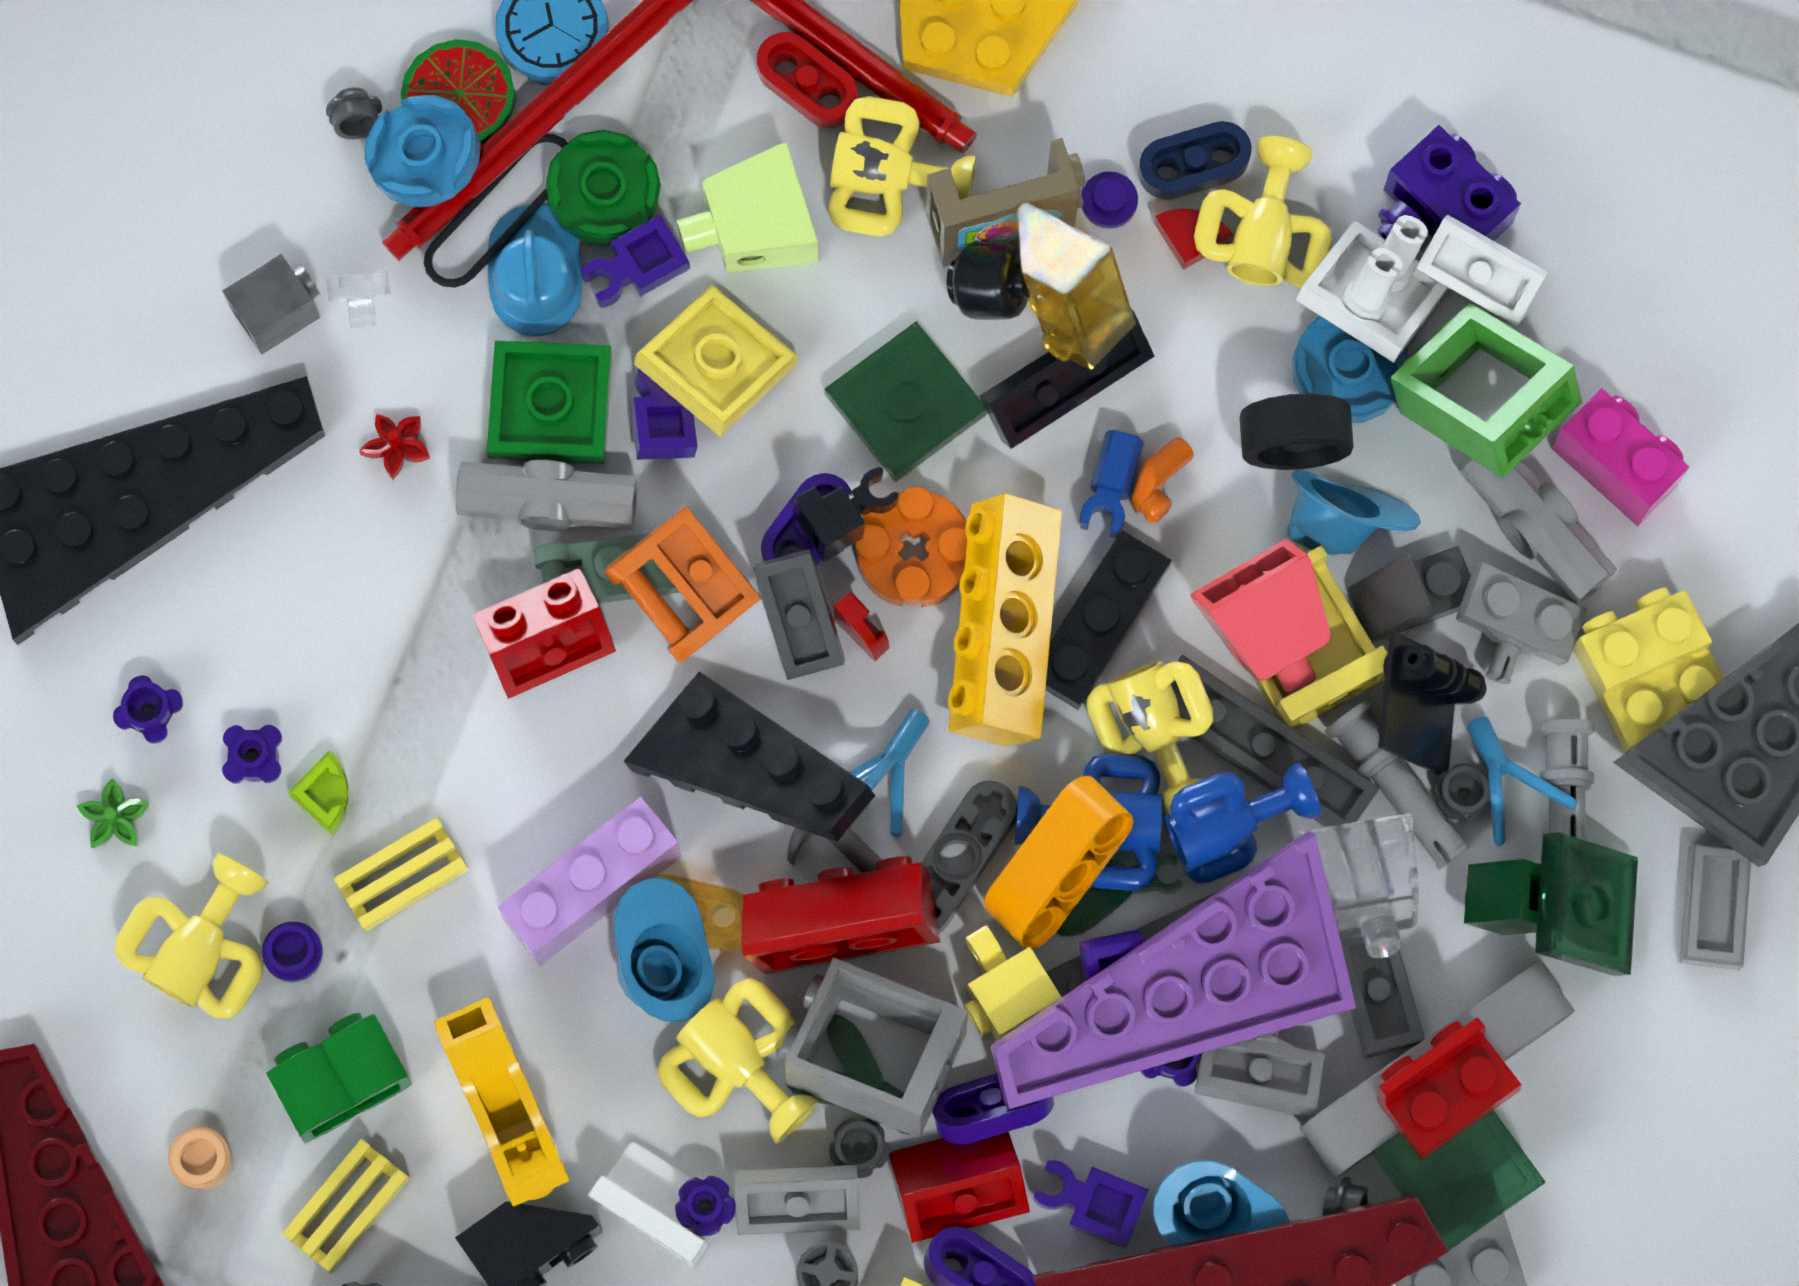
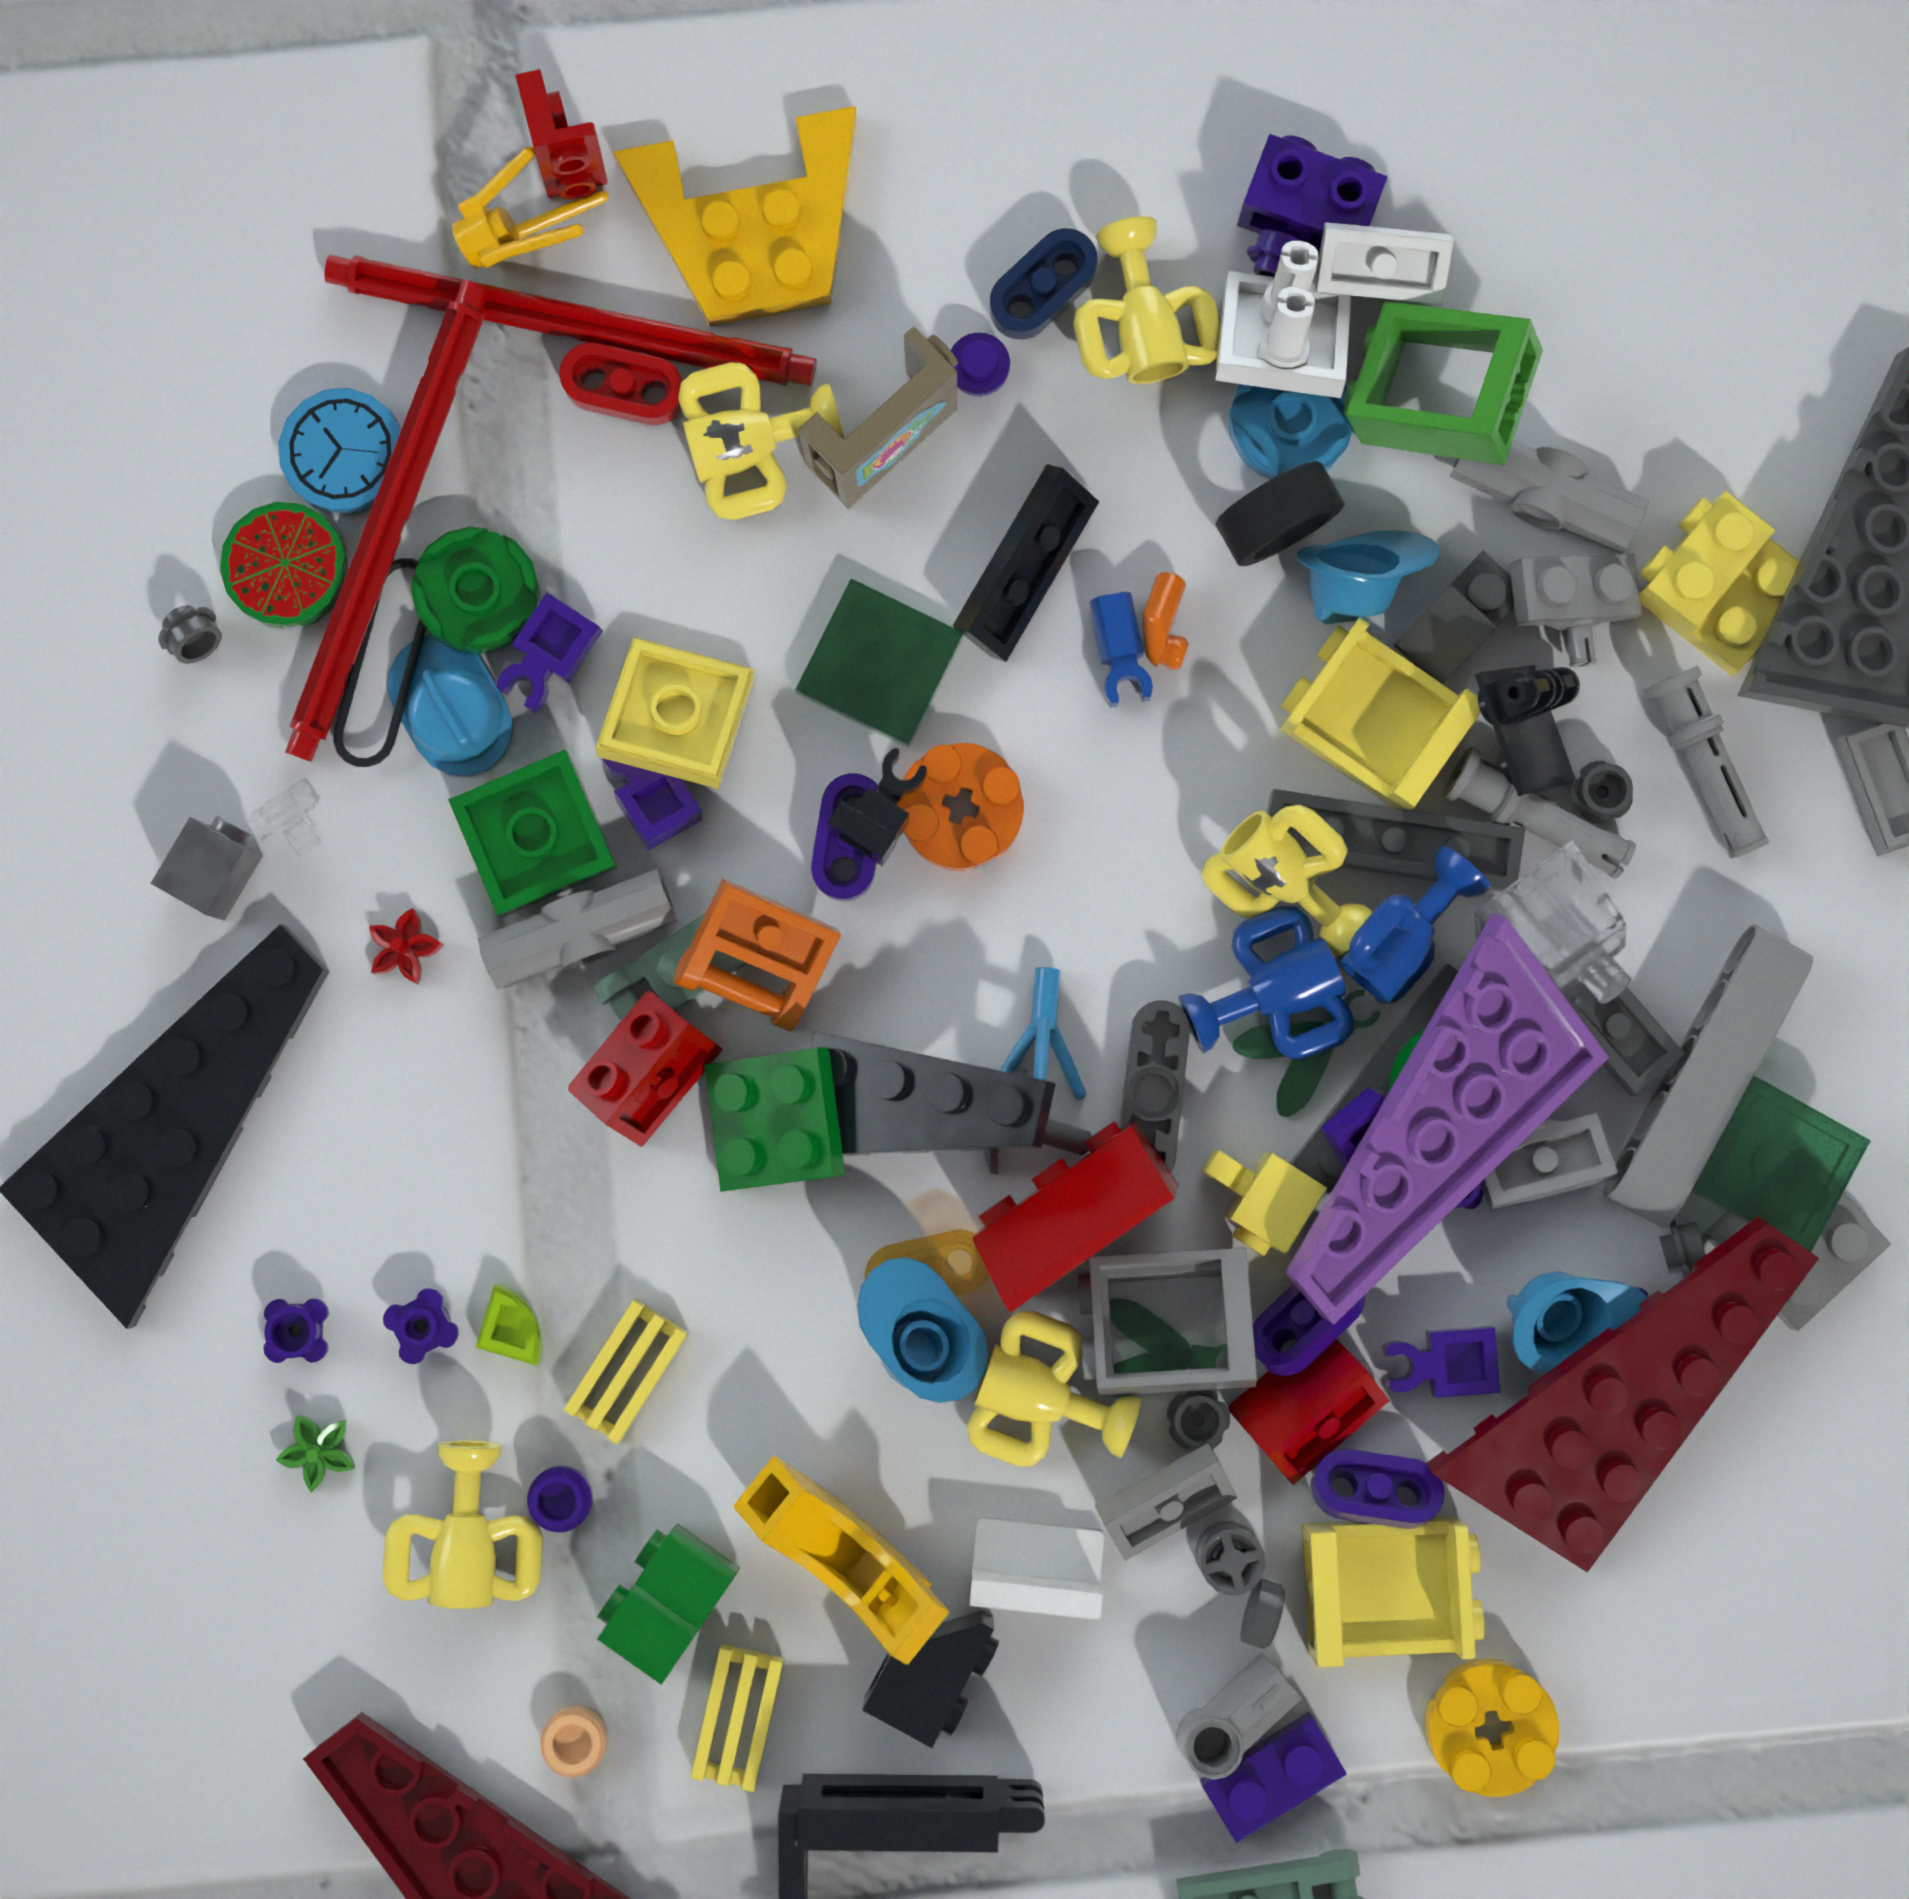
camera: 25 degrees left, 10 degrees up
dark azure tile [364,95,481,207] -> none
lavender brick [497,796,682,966] -> none
dark purple plate [675,1176,736,1236] -> none
yellowish green torso [676,143,819,273] -> none
dark grey plate [753,548,846,680] -> none
red tile [834,592,890,661] -> none
black head [946,244,1037,320] -> none
yellow brick [948,493,1062,747] -> none
light orange beam [984,776,1134,949] -> none
clear yellow slope [1017,202,1136,371] -> none
black plate [1045,530,1172,710] -> none
red tile [1154,208,1234,269] -> none
coral torso [1190,539,1331,693] -> none
red bracket [1377,1017,1522,1160] -> none
dark green brick [1464,859,1563,935] -> none
dark azure plant [1467,717,1578,846] -> none
clear green tile [1535,832,1638,976] -> none
dark pink brick [1551,388,1689,527] -> none
none -> green plate [704,1047,845,1192]

